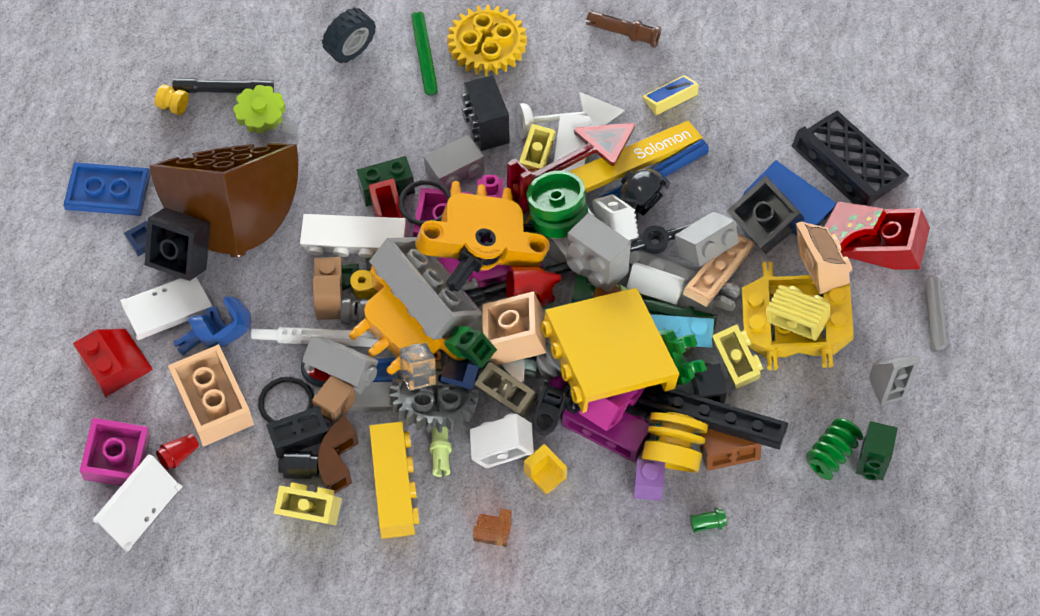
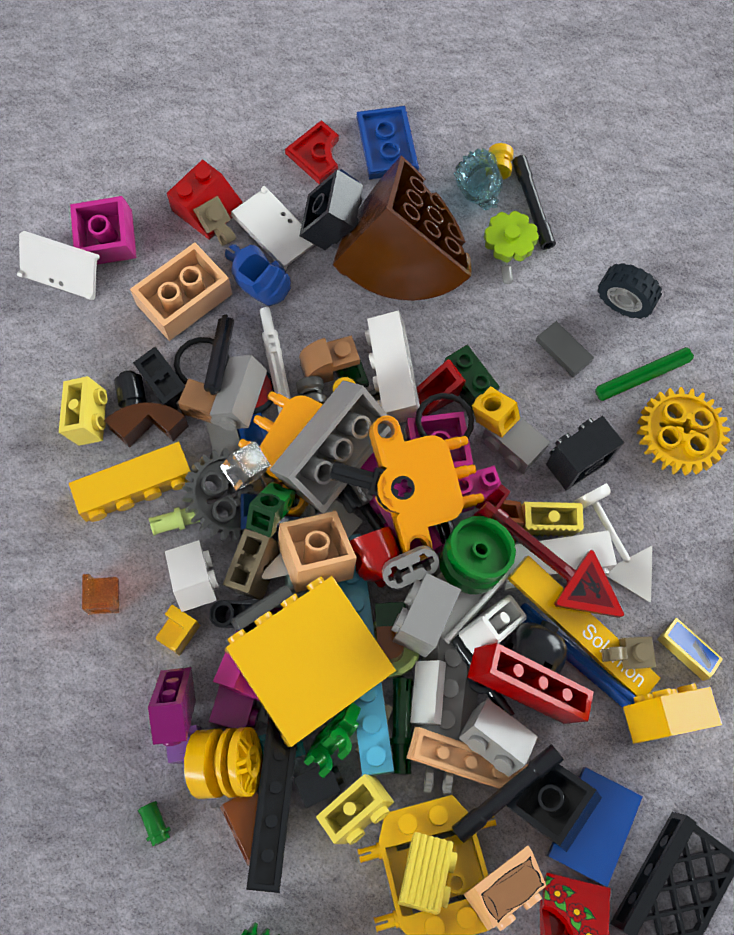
camera: 70 degrees right, 10 degrees up
red cone [156,433,199,470] -> none
none -> magenta brick [148,667,196,746]
none -> dark tan plate [193,196,236,246]
none -> black axle [204,314,234,395]
none -> dark grey tile [230,586,293,631]
none -> red tile [285,120,339,185]
none -> light grey beam [382,546,439,589]
none -> black piece [452,744,564,843]
none -> clear light blue hair [454,148,503,211]
none -> red brick [468,643,594,724]
none -> yellow brick [472,386,520,438]
none -> dark grey tile [536,321,594,377]
none -> dark tan plate [601,636,656,670]
none -> yellow brick [623,683,722,744]

